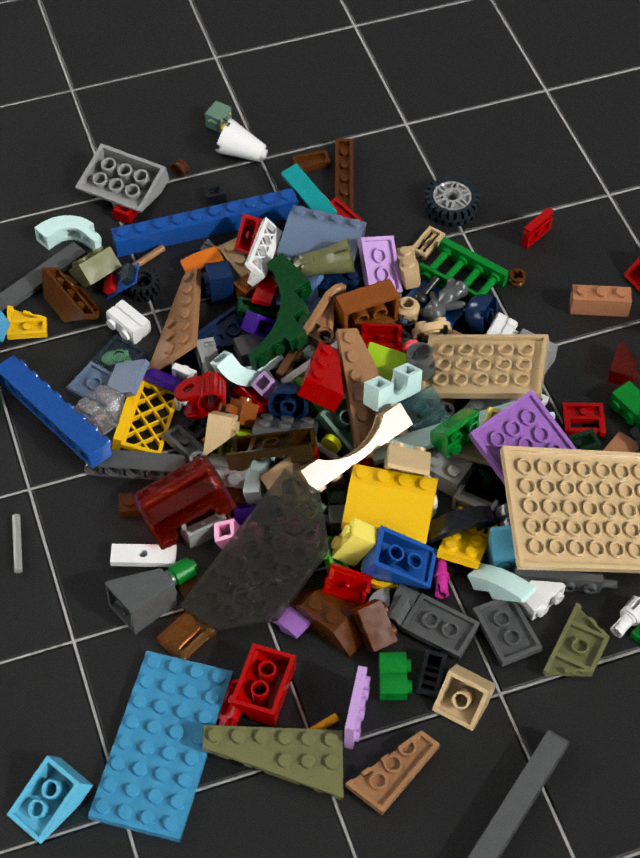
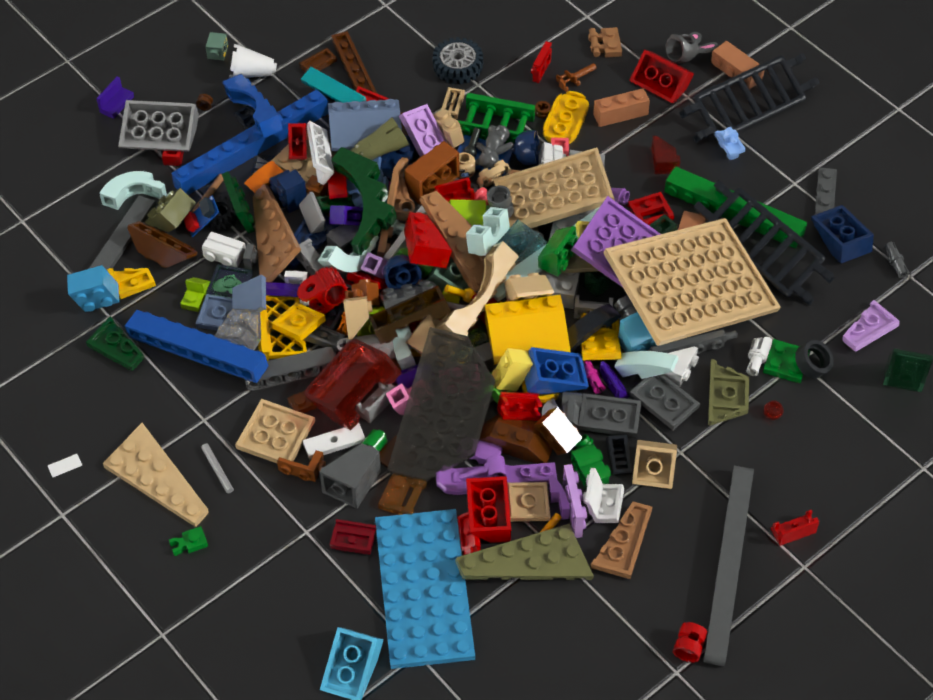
camera: 20 degrees left, 0 degrees up
none -> dark purple panel [96,76,134,119]
none -> lime slope [180,277,212,312]
none -> blue arch [222,74,283,138]
none -> dark green plate [222,171,255,234]
none -> tan plate [236,399,315,463]
none -> dark grey plate [243,244,258,270]
none -> yellow plate [271,302,326,342]
none -> dark orange bracket [277,450,326,482]
none -> light grey slope [299,192,325,234]
none -> dark red plate [330,519,376,555]
none -> medium lavender piece [436,455,557,495]
none -> yellow bar [444,285,476,303]
none -> tan plate [507,482,551,522]
none -> yellow tile [543,91,589,144]
none -> medium lavender slope [548,475,570,520]
none -> coral plate [551,138,569,156]
none -> dark orange piece [556,63,597,92]
none -> green plate [575,434,593,450]
none -> white bracket [583,468,624,523]
none -> medium nougat plate [588,27,622,58]
none -> dark purple slope [599,361,630,399]
none -> medium lavender cone [611,188,630,205]
none -> clear red plate [764,401,784,420]
none -> red hinge [770,510,819,546]

